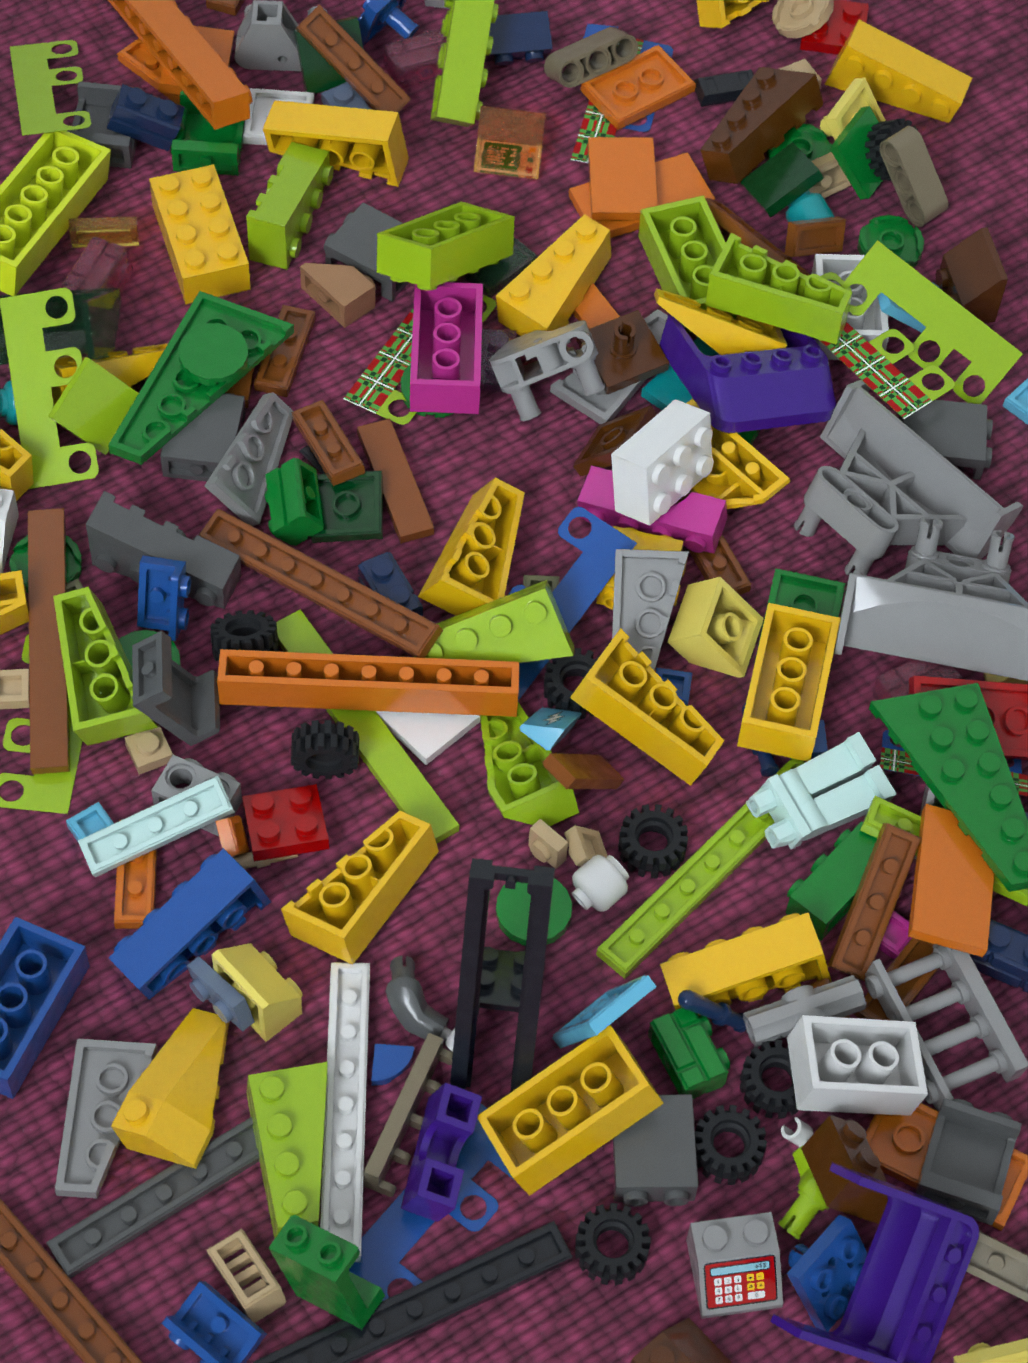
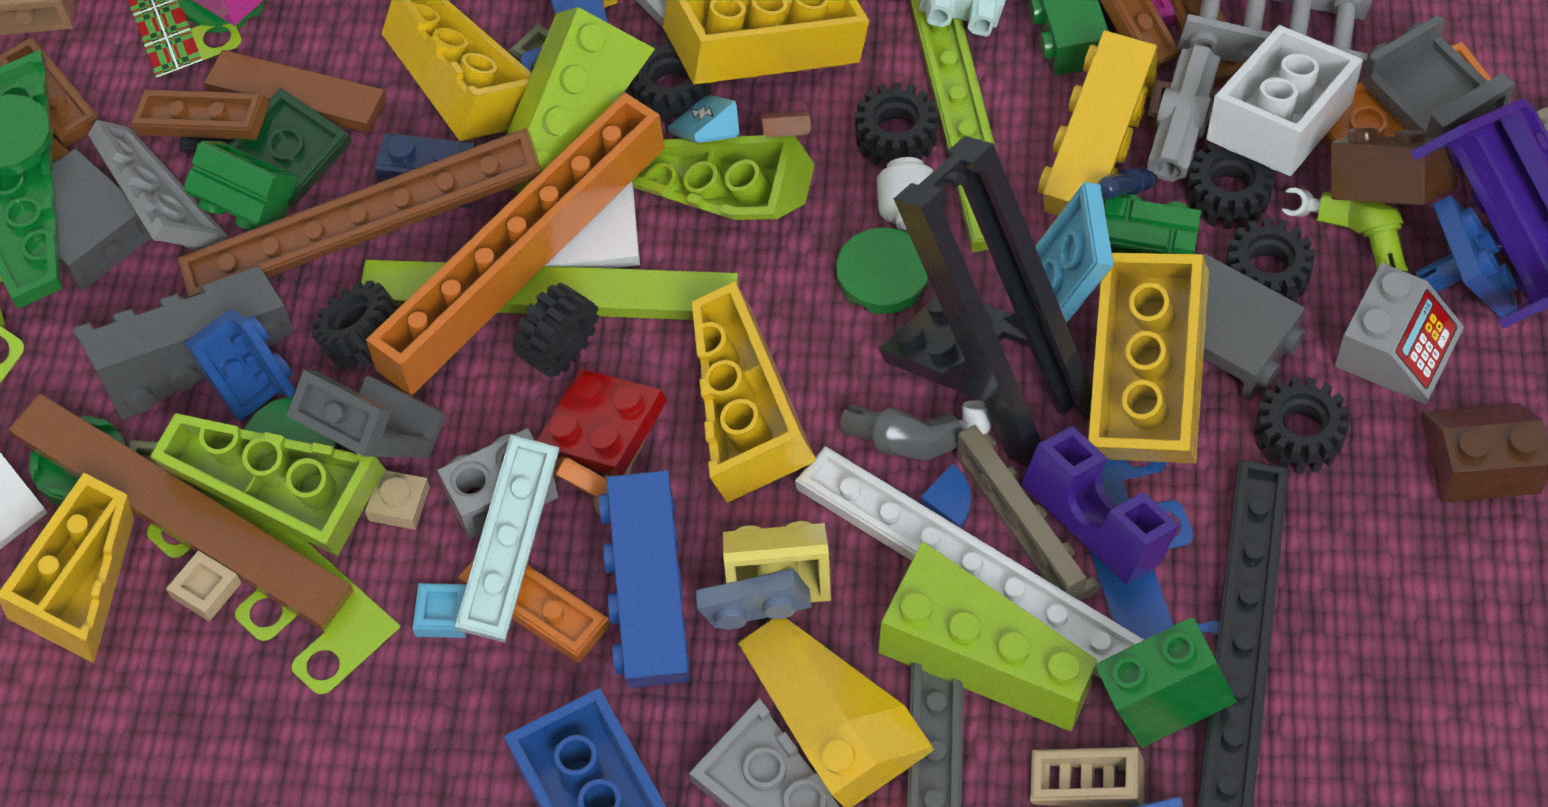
camera: 45 degrees left, 0 degrees up
tan plate [528,819,568,869] -> none
tan plate [564,825,608,867] -> none

